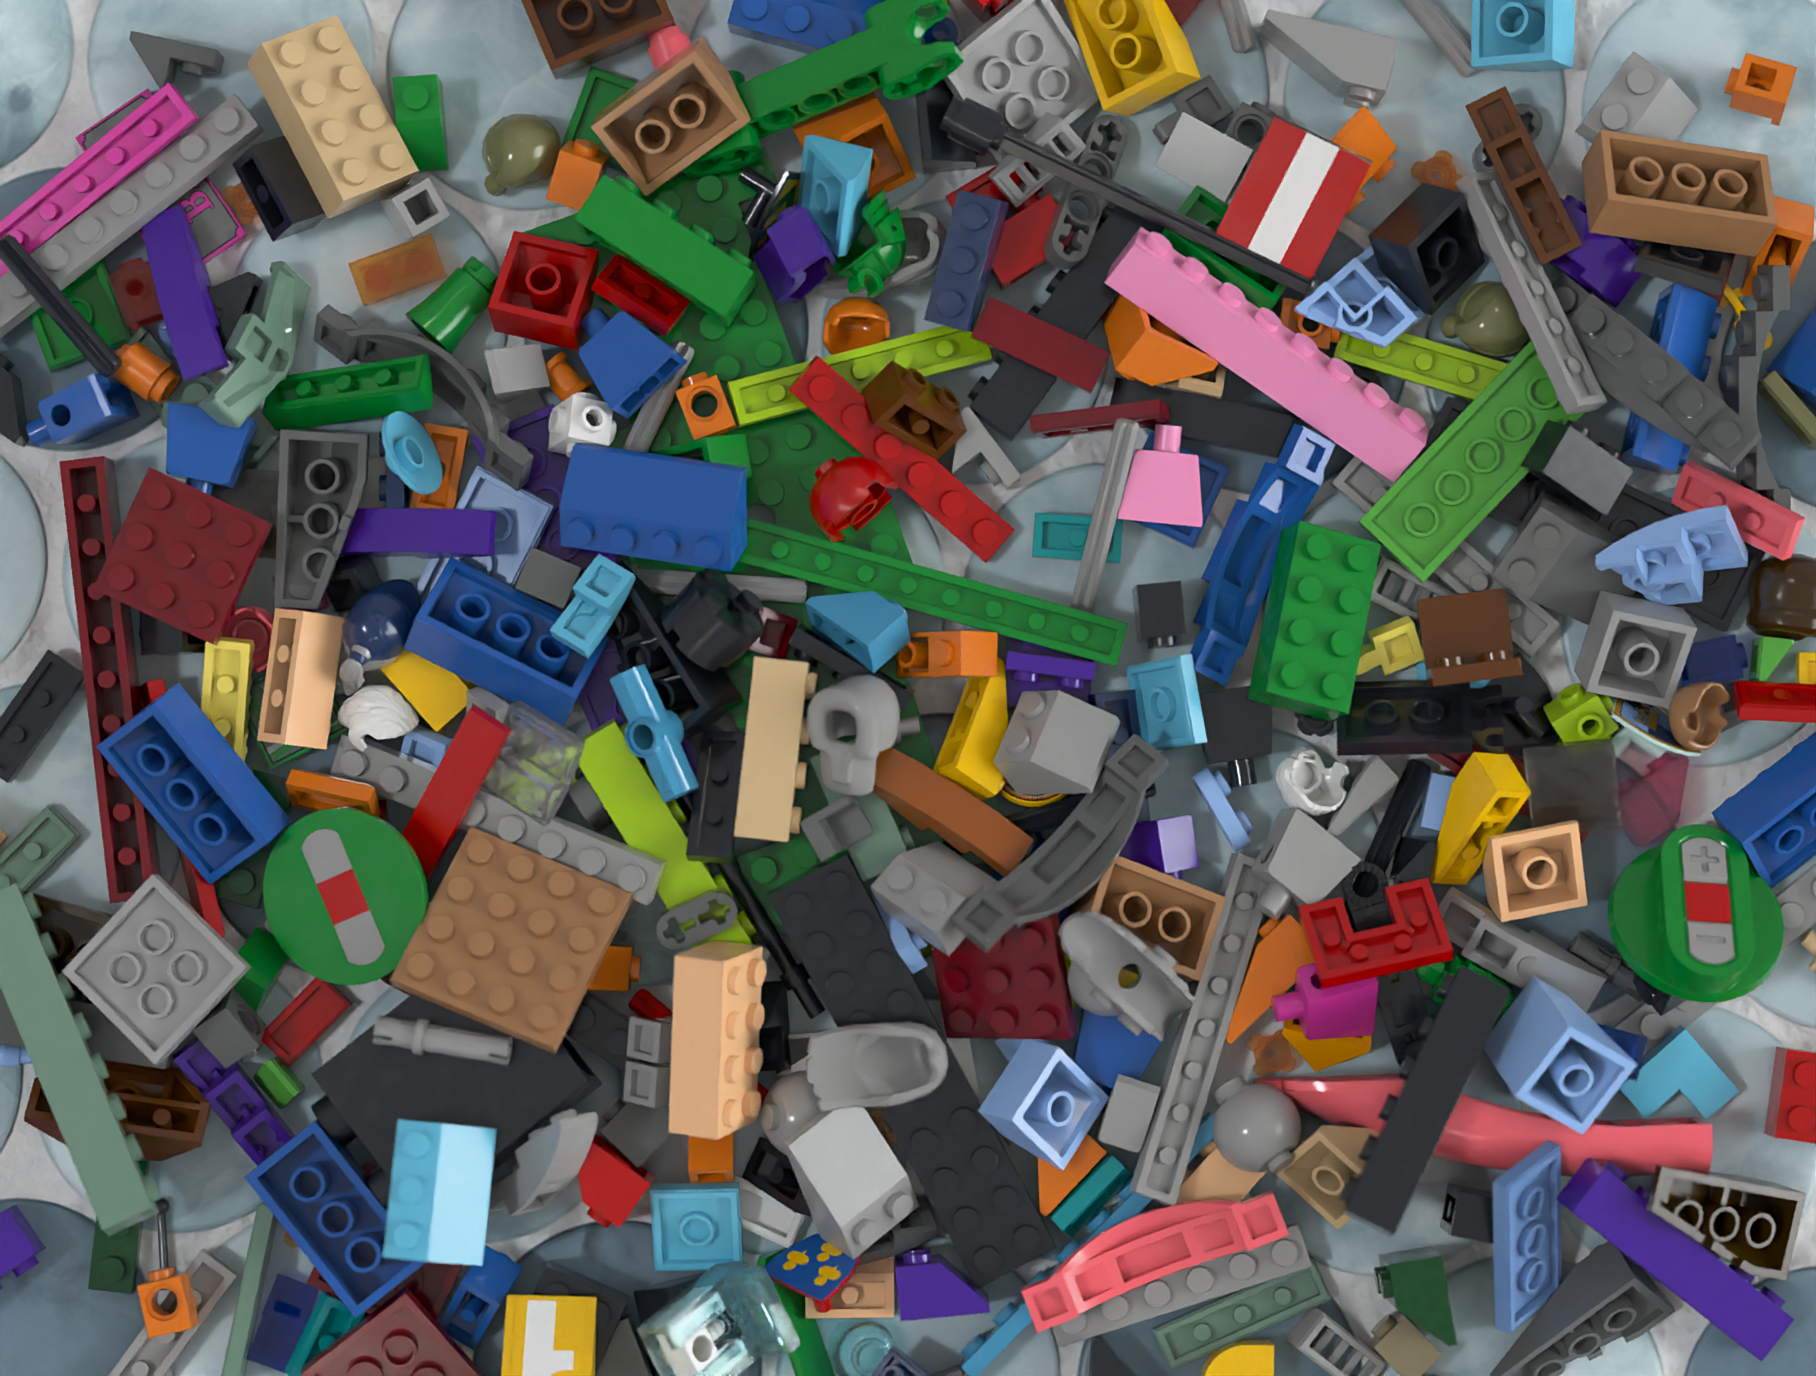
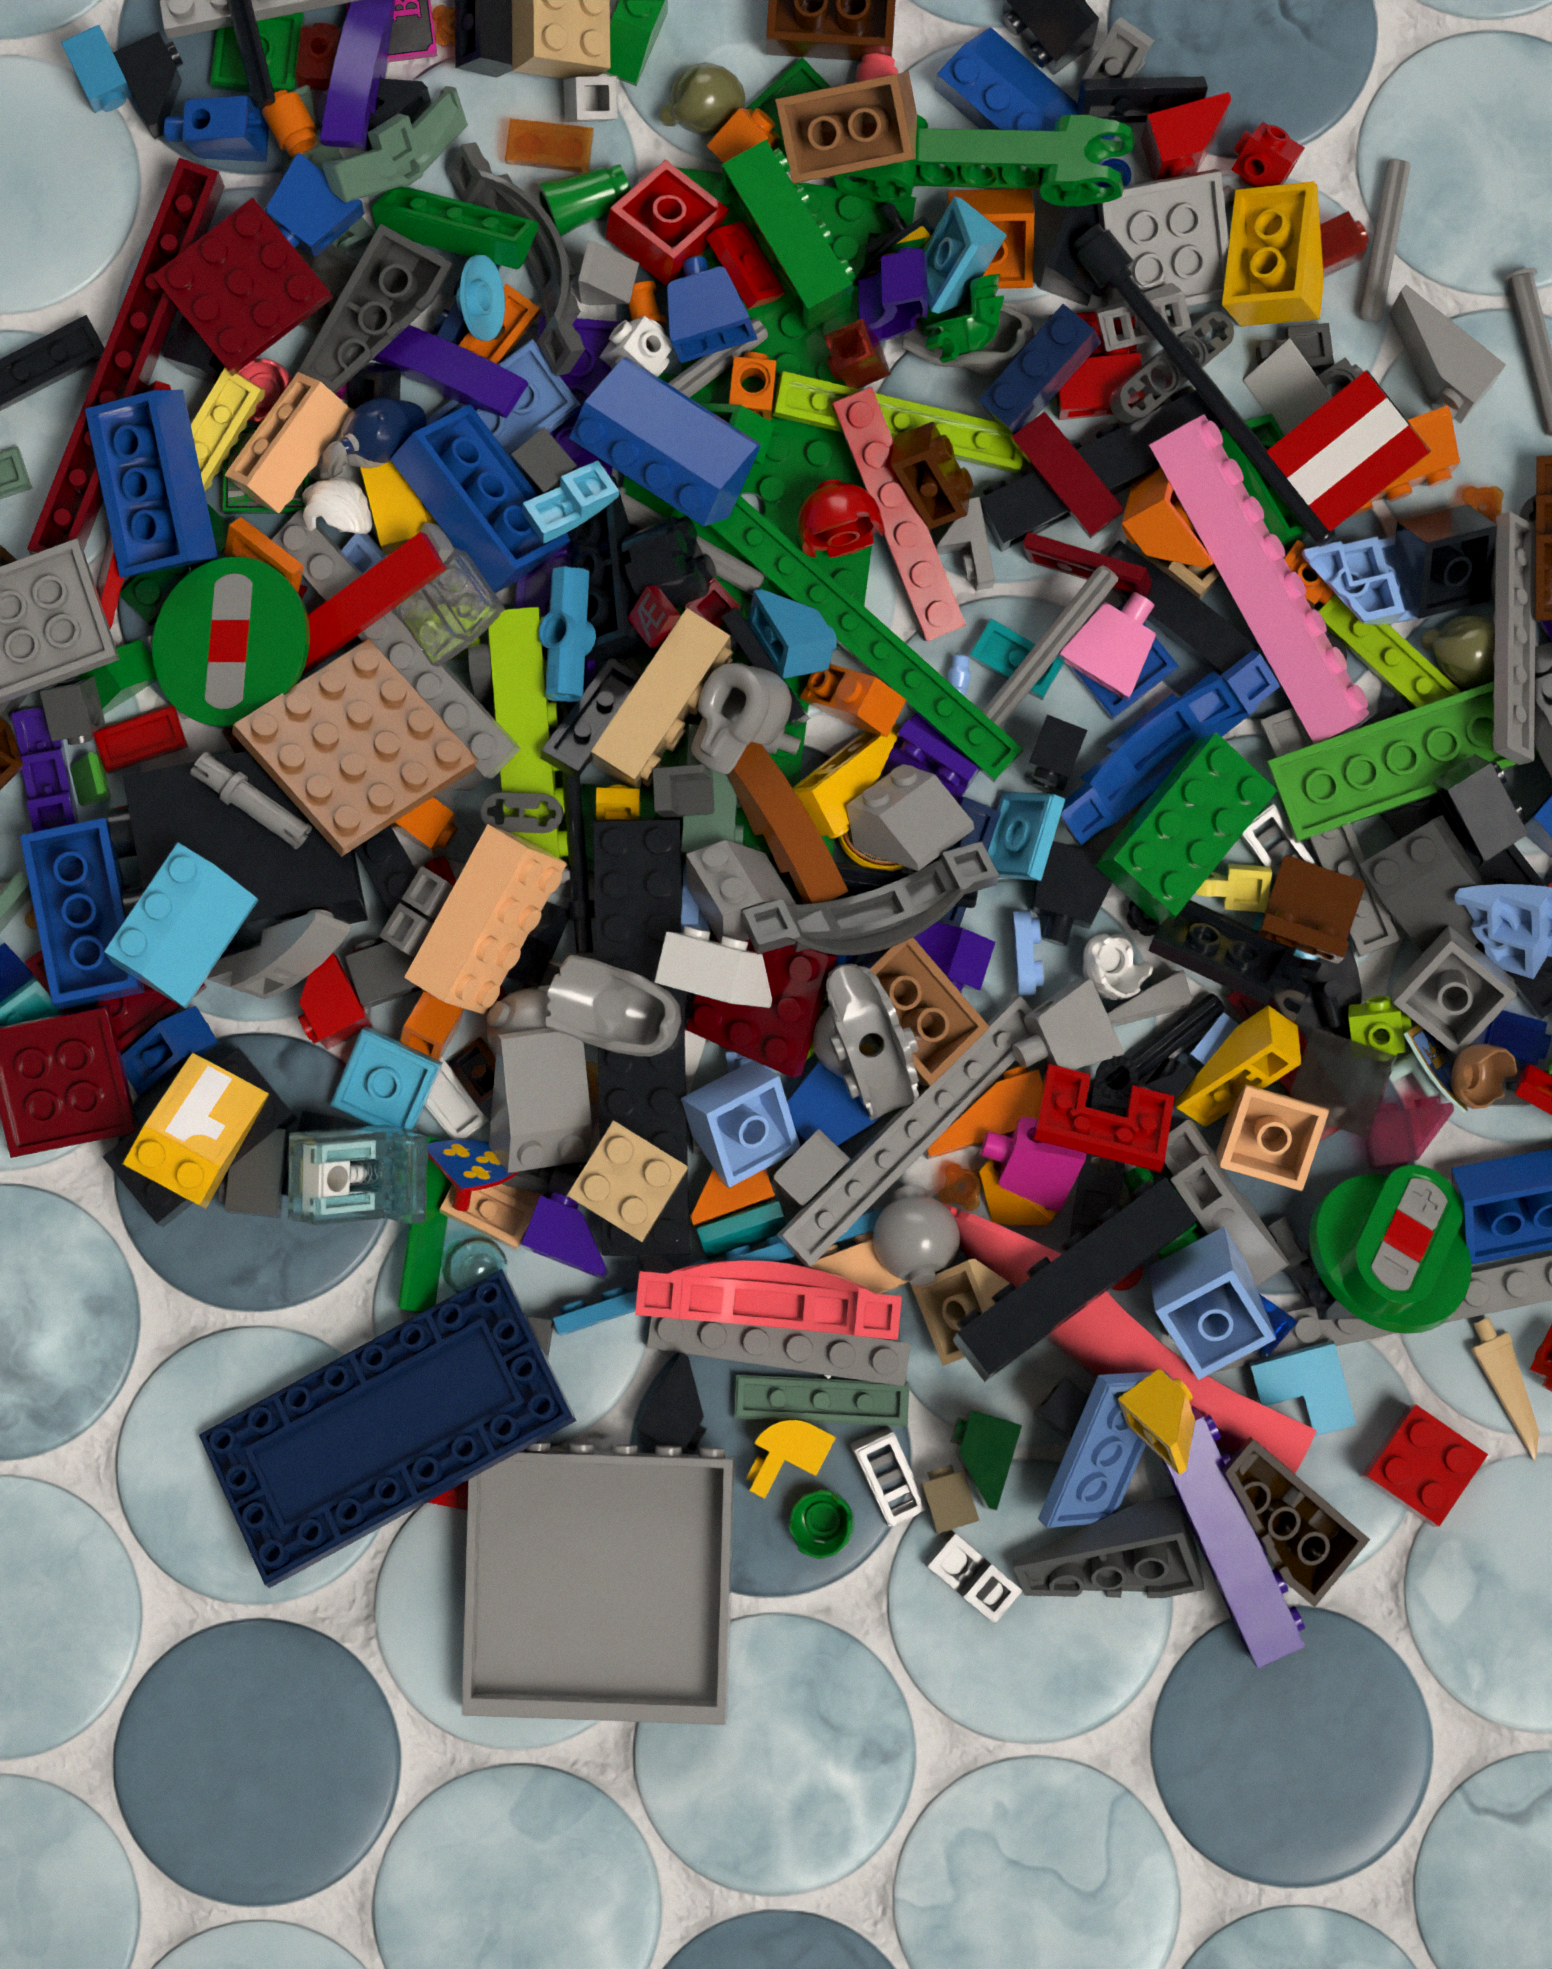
camera: 20 degrees right, 5 degrees down
orange hair [823,297,890,355] -> none
none -> tan brick [567,1120,689,1242]
none -> yellow plate [596,784,640,822]
none -> dark red tile [627,586,680,648]
none -> white slope [654,926,772,1008]
none -> clear red brick [824,318,891,389]
none -> light blue piece [948,655,971,696]
none -> yellow slope [1117,1368,1195,1475]

